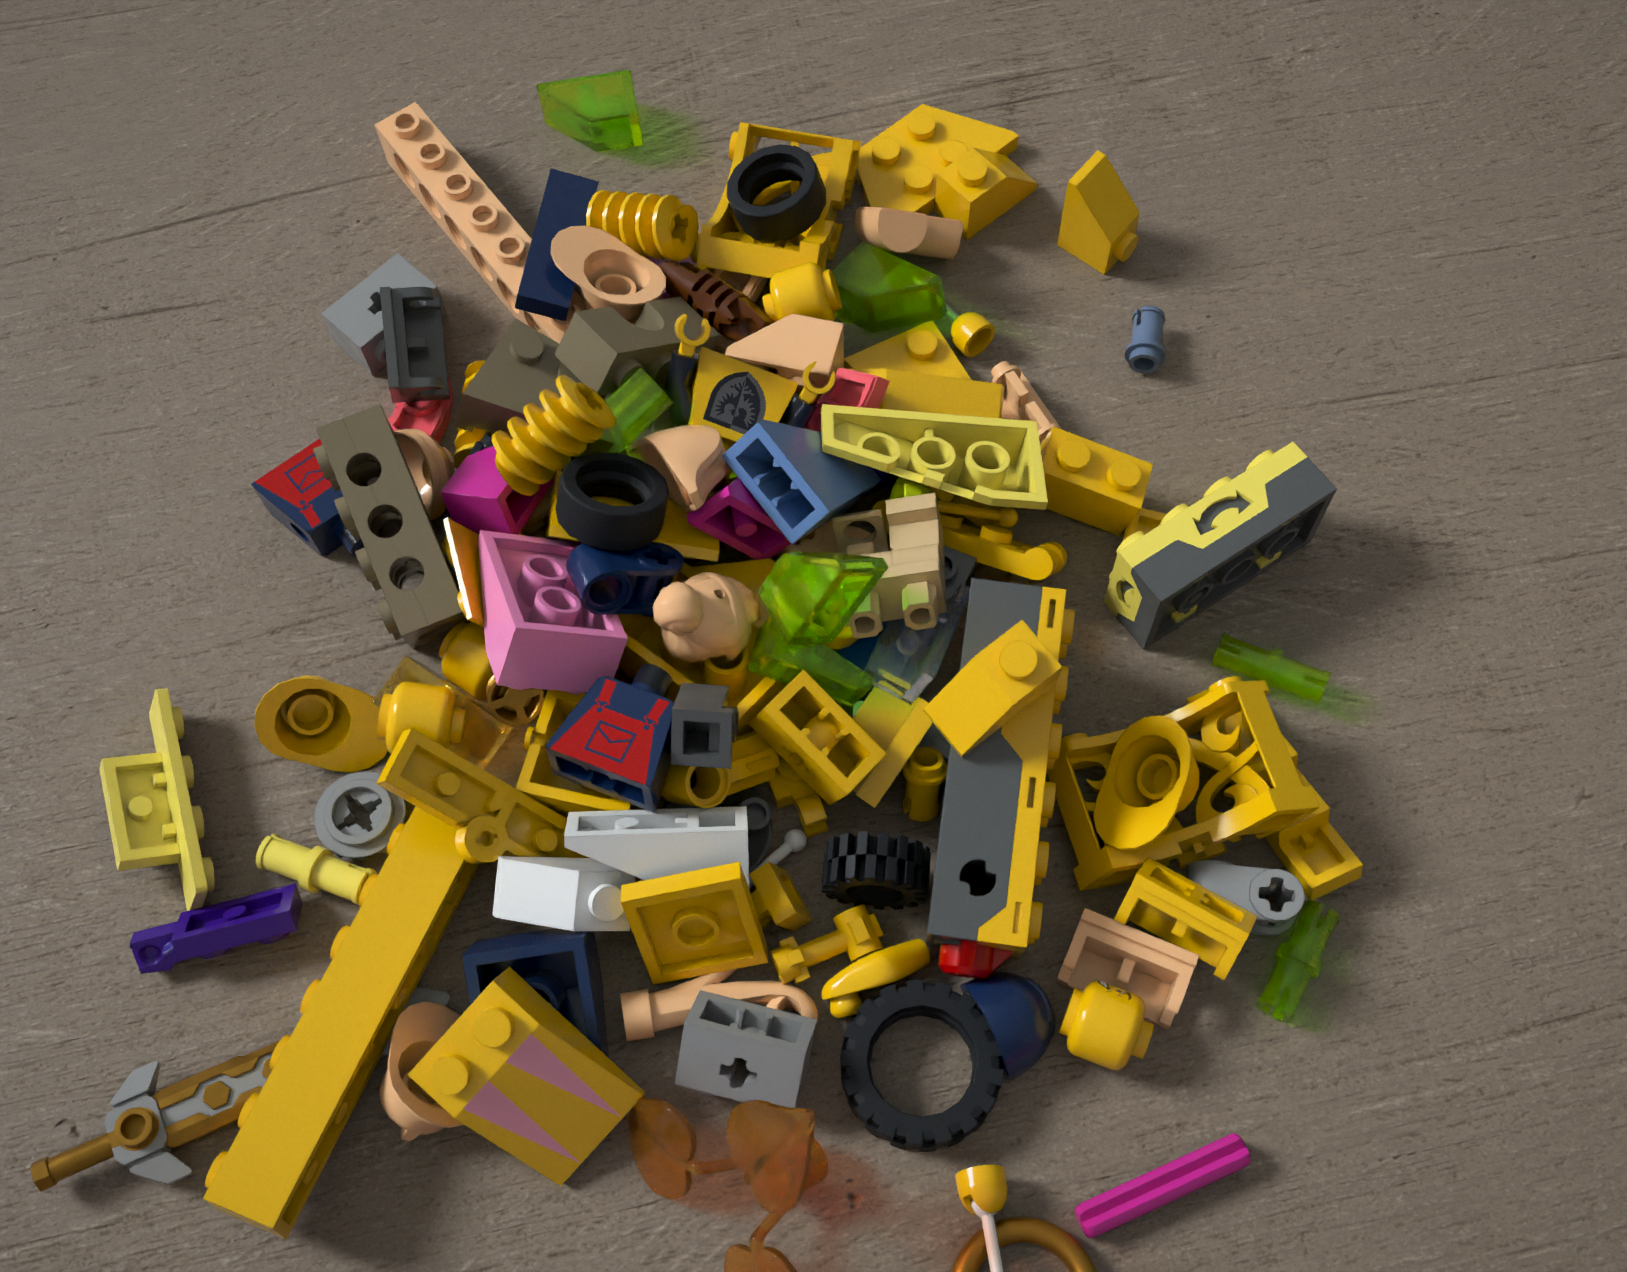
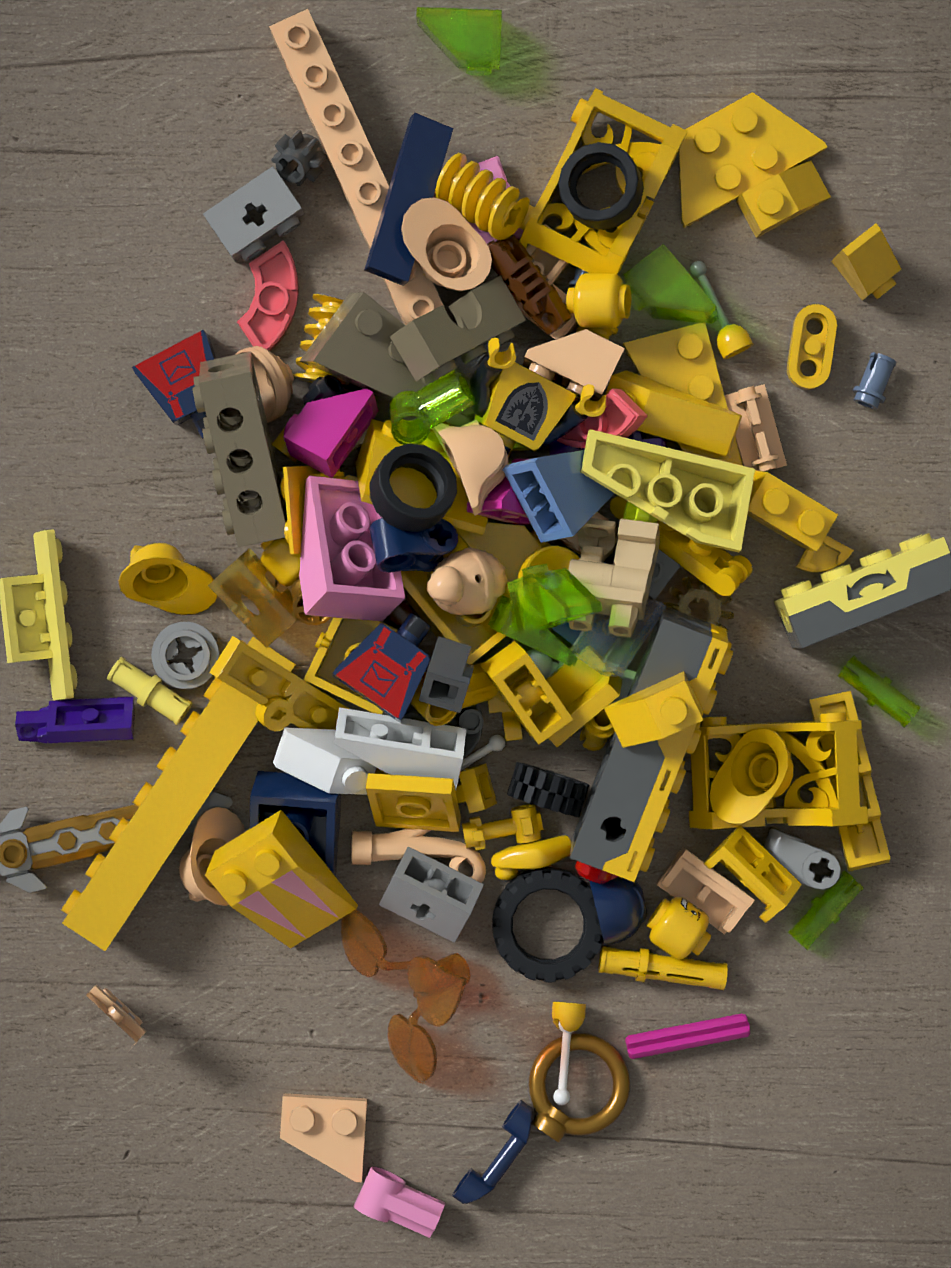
camera: 10 degrees right, 25 degrees up
yellow head [377,681,467,754] -> none
dark grey hinge [380,287,450,403] -> none
yellow piece [491,374,616,496] -> none
light nougat brick [855,207,963,260] -> none
none -> dark grey gear [271,130,327,186]
none -> yellow pin [598,946,728,991]
none -> yellow plate [787,304,837,390]

